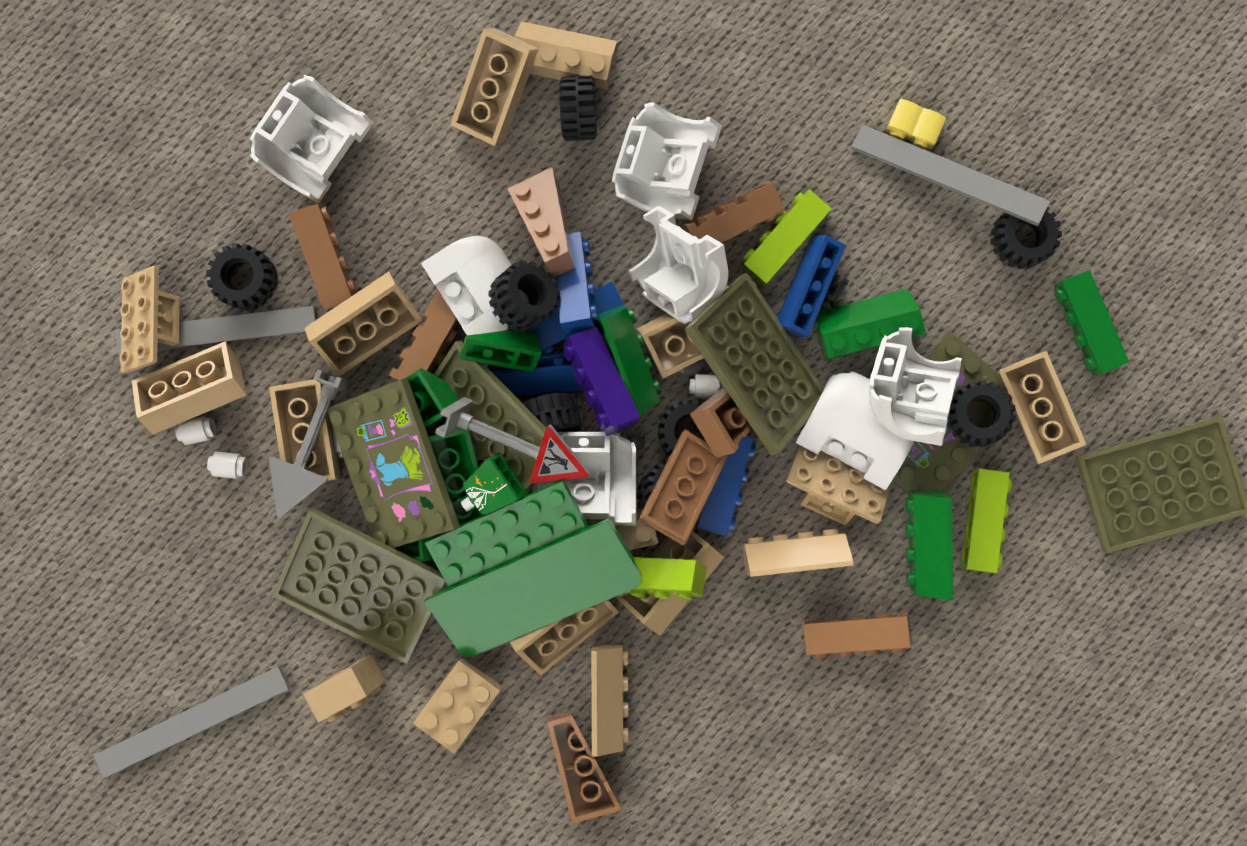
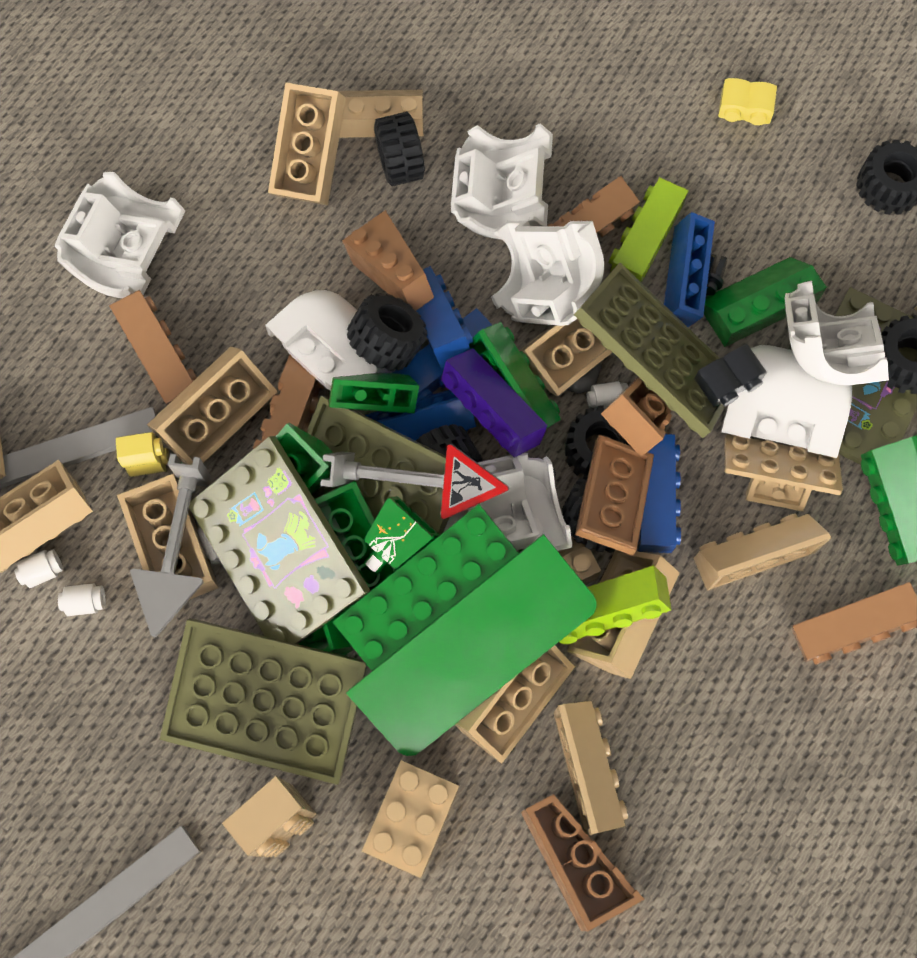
camera: 10 degrees left, 15 degrees down
black tyre [206,243,277,310] -> none
light grey tile [852,124,1050,226] -> none
none -> light yellow brick [116,432,170,477]
none -> black brick [694,344,767,407]

